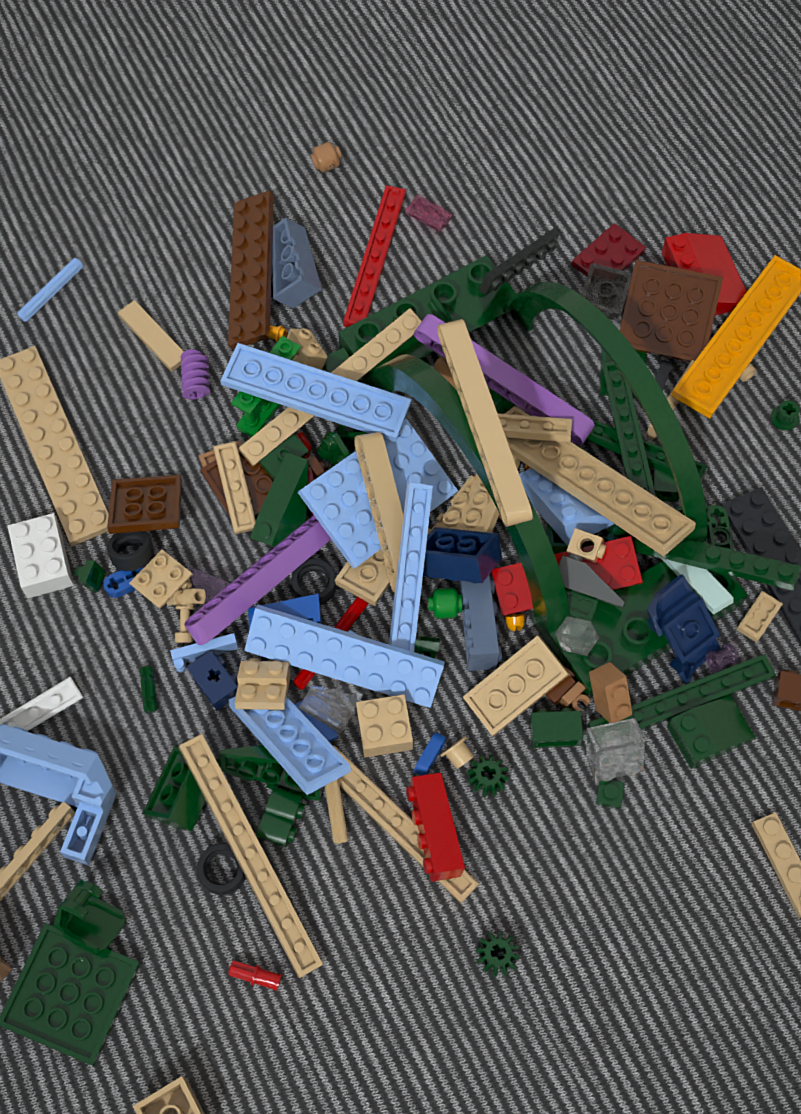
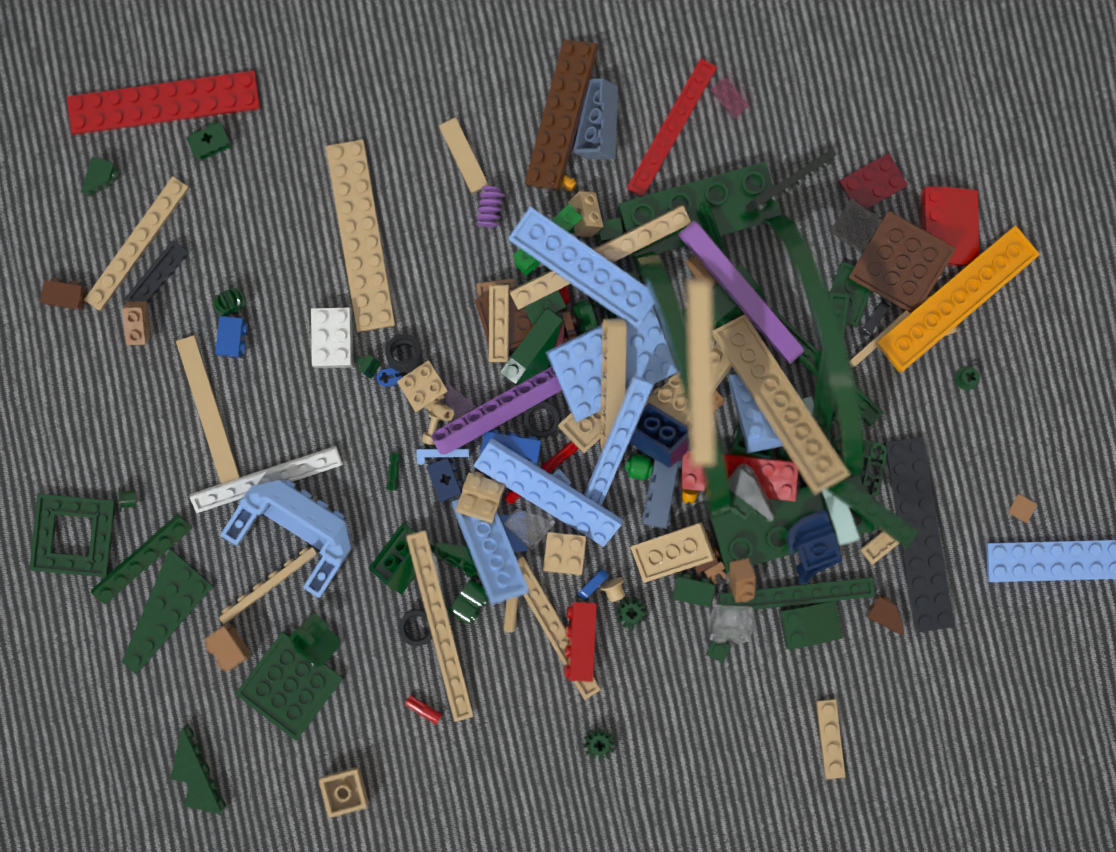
camera: 15 degrees right, 20 degrees up
light blue axle [17,258,83,322] -> none
reddish brown plate [107,474,182,534] -> none
medium nougat head [310,142,342,173] -> none
dark green tile [415,635,440,659] -> none
tan plate [498,414,572,442] -> none
clear brick [555,616,599,656] -> none
tan brick [567,528,606,563] -> none
clear purple bush [705,643,739,672] -> none

